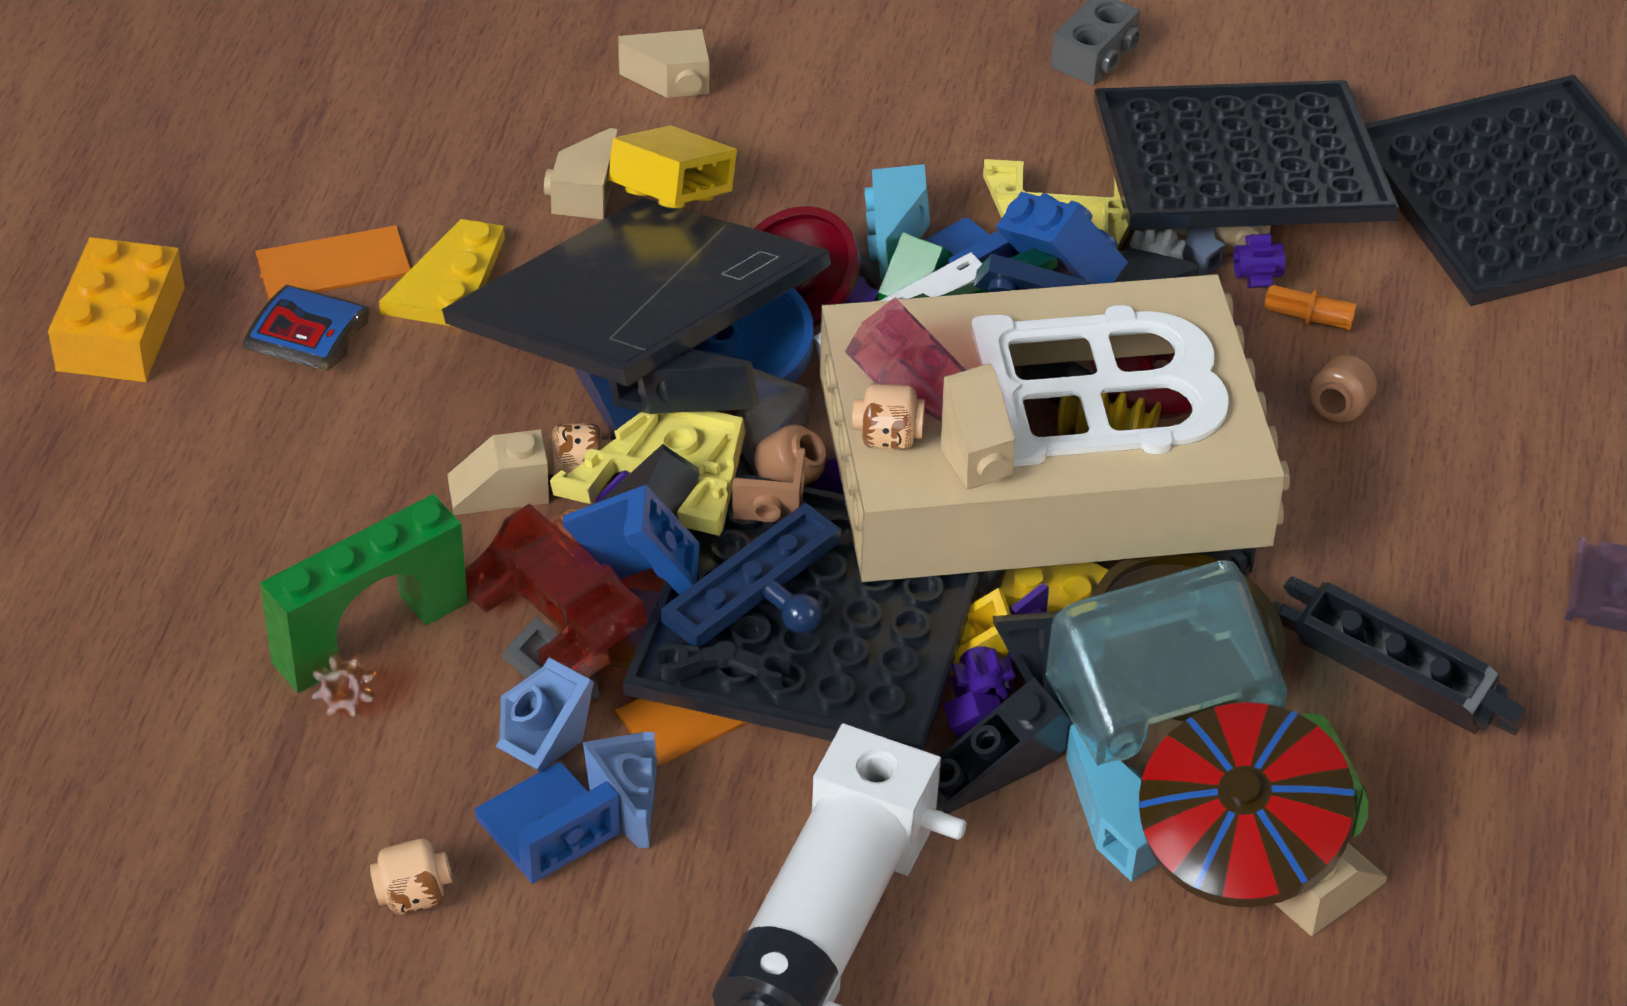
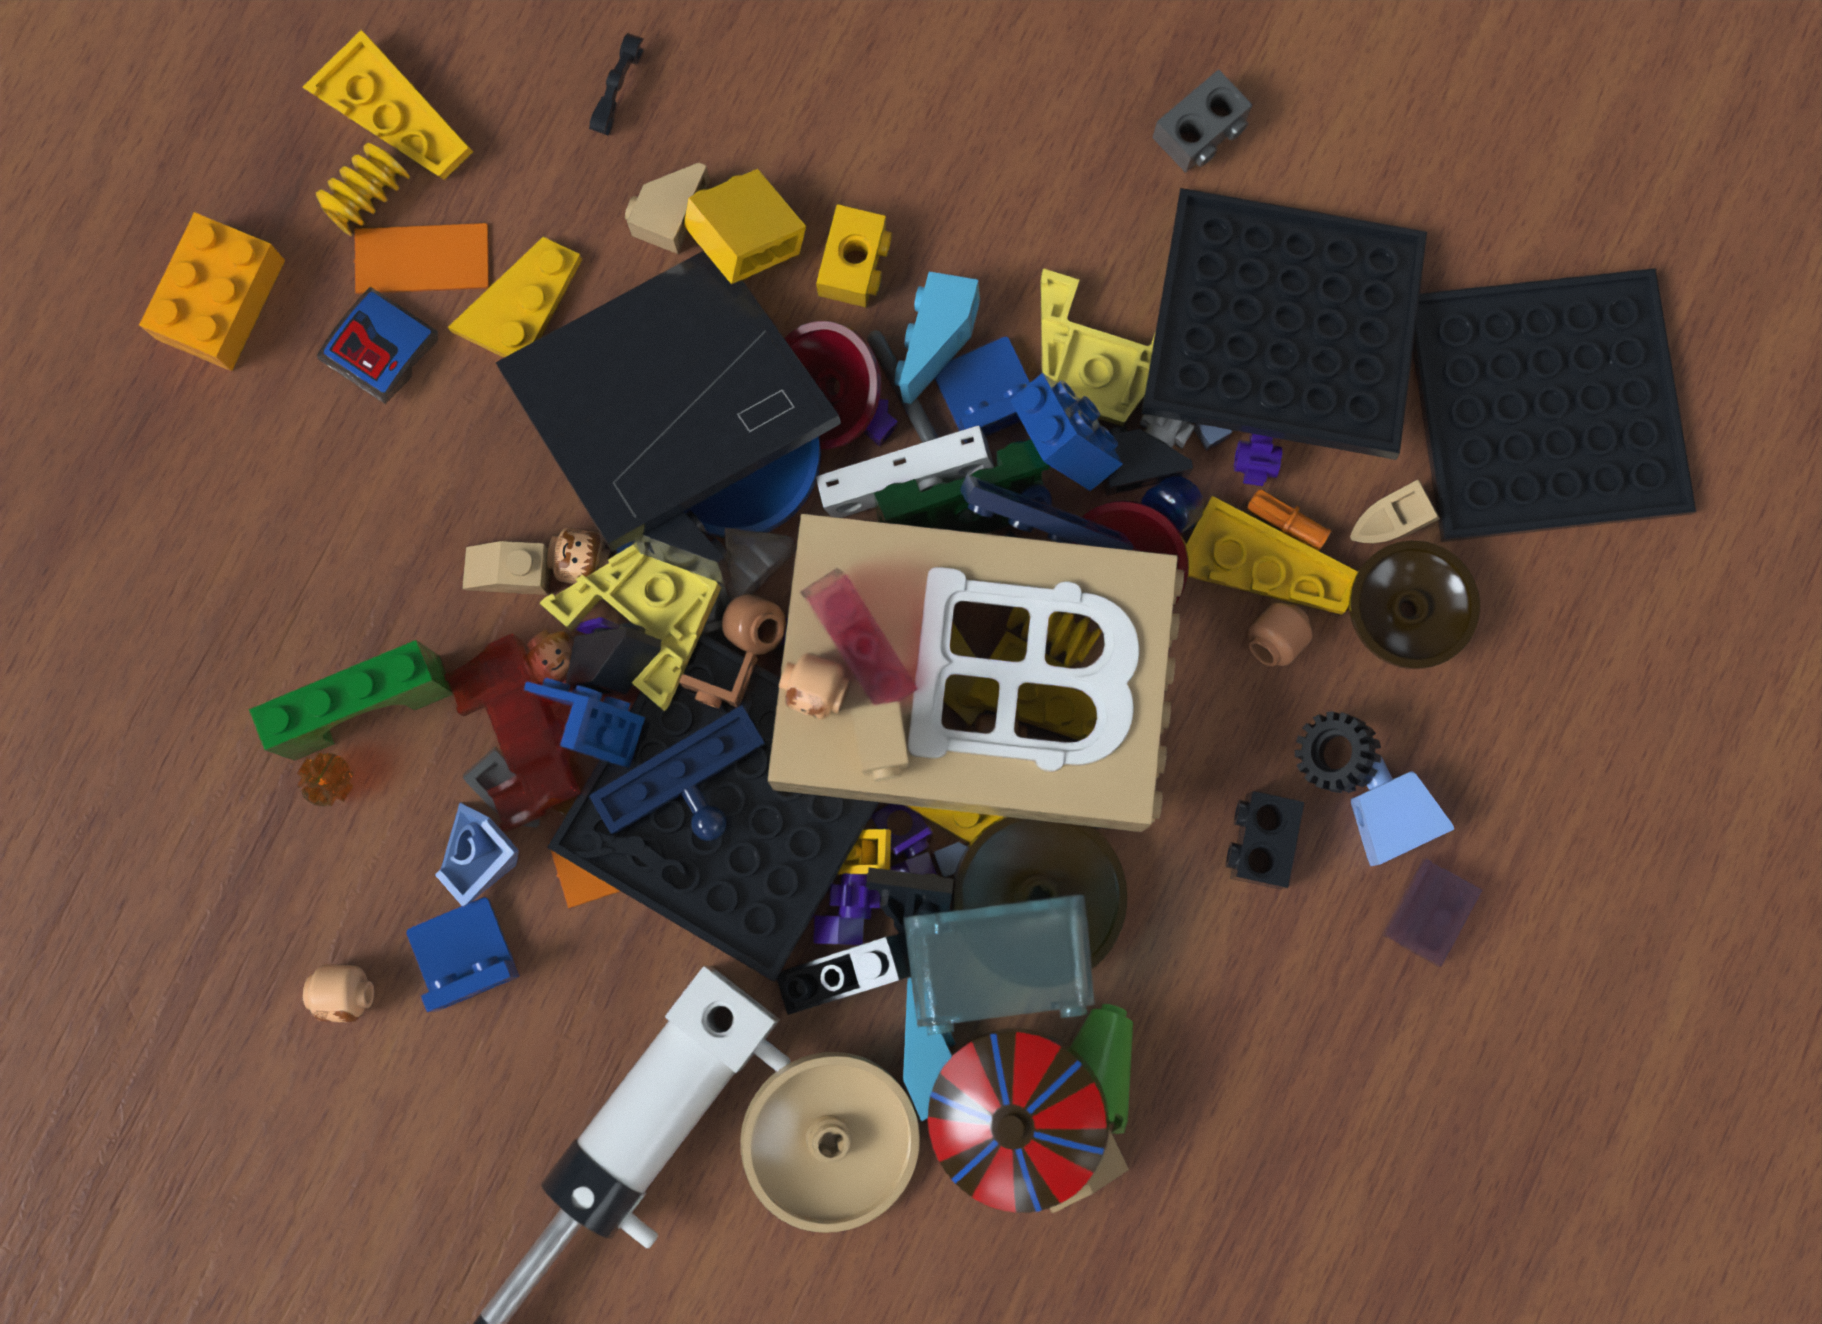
camera: 15 degrees right, 35 degrees up
medium blue slope [583,732,658,848] -> none
tan slope [618,29,709,98] -> none
slope [878,232,955,300] -> none
black hinge [1272,576,1527,736] -> none
none -> yellow wing [303,30,474,180]
none -> yellow piece [316,143,410,236]
none -> black piece [589,33,644,136]
none -> tan dish [740,1052,920,1233]
none -> yellow brick [816,204,892,308]
none -> yellow wing [1186,496,1358,615]
none -> black brick [1226,791,1305,890]
none -> black tyre [1295,711,1382,793]
none -> dark brown dish [1349,540,1480,669]
none -> tan plate [1350,480,1440,543]
none -> light blue torso [1351,756,1455,866]

